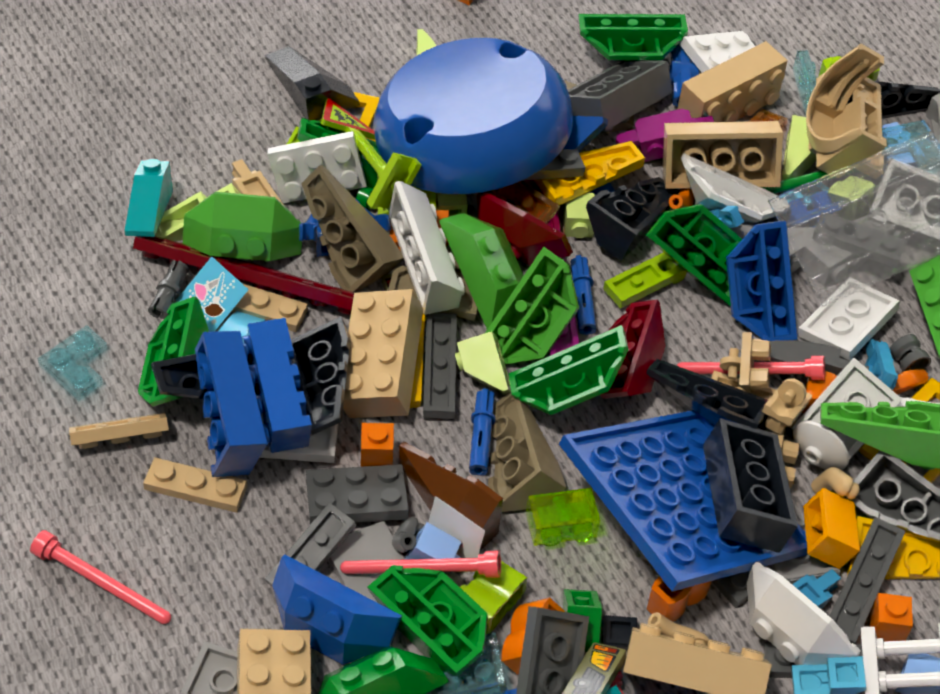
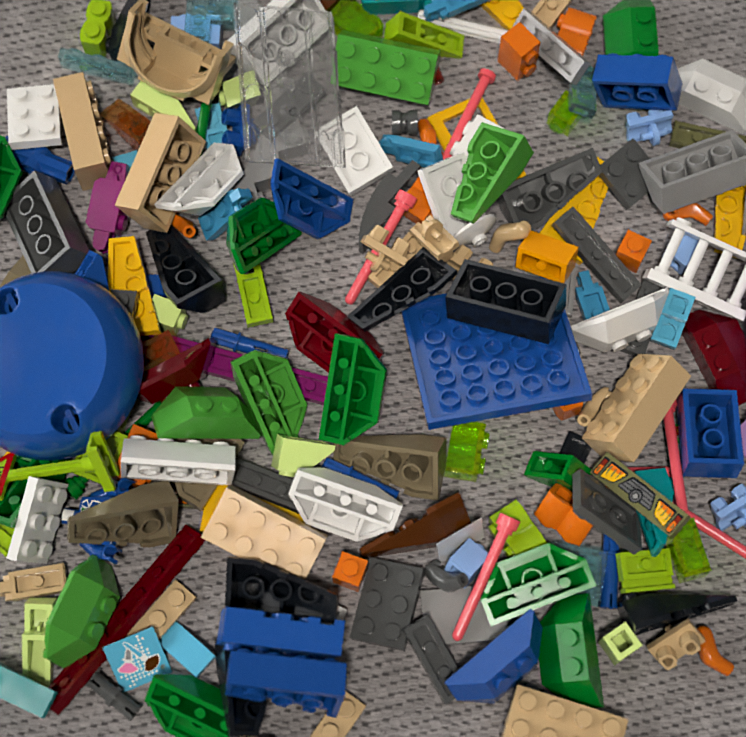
camera: 65 degrees left, 20 degrees up
none -> white wedge [288,468,403,542]

